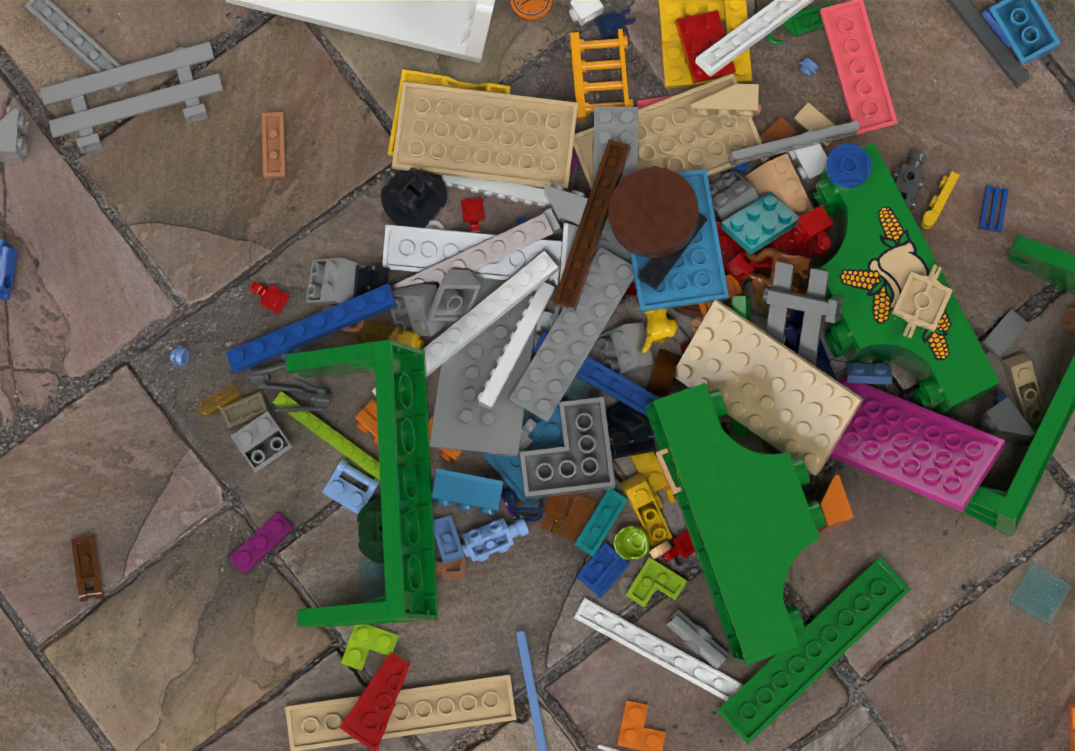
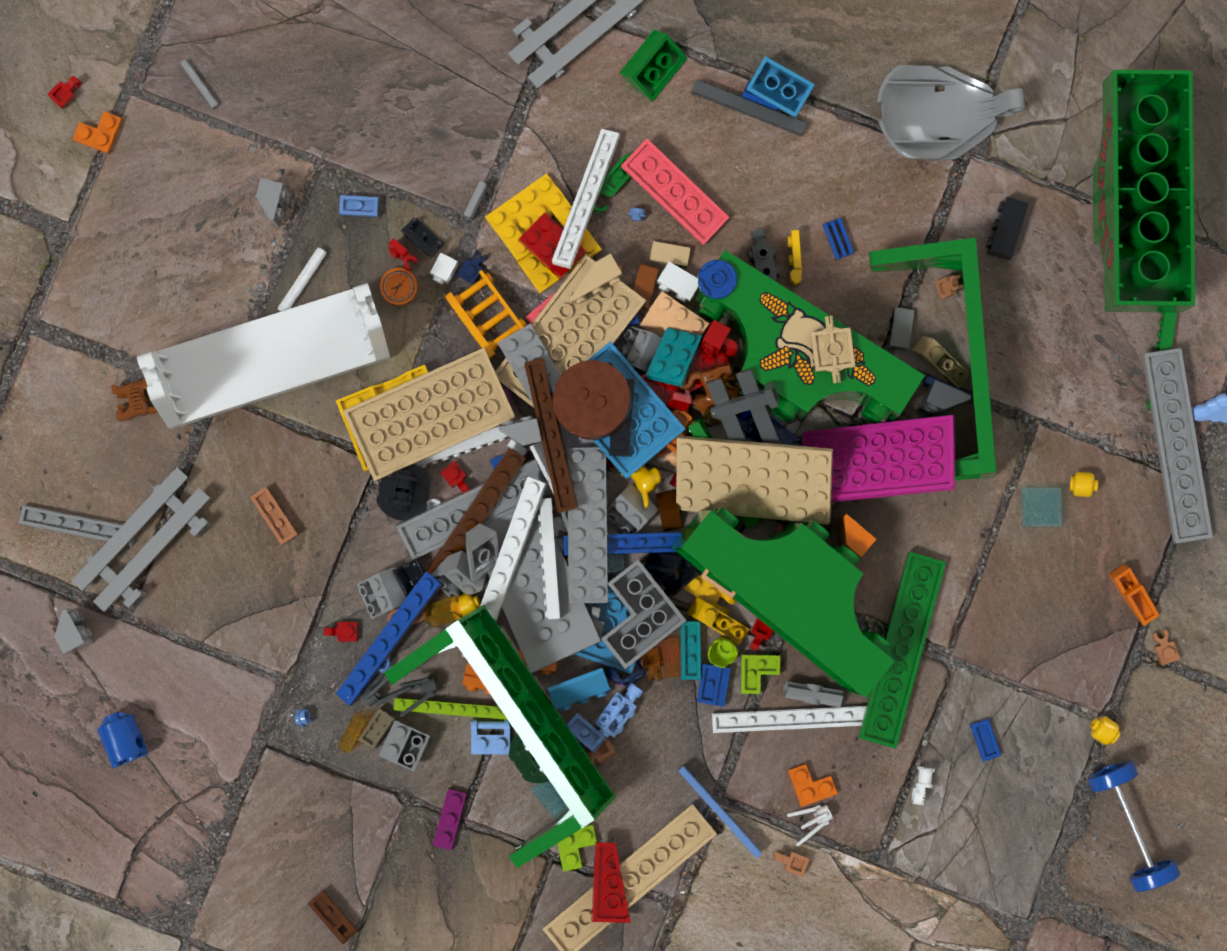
camera: 30 degrees left, 5 degrees up
light nougat tile [649,540,672,559] -> none
light grey tile [728,121,860,166] -> none
medium blue plate [845,362,892,384] -> none

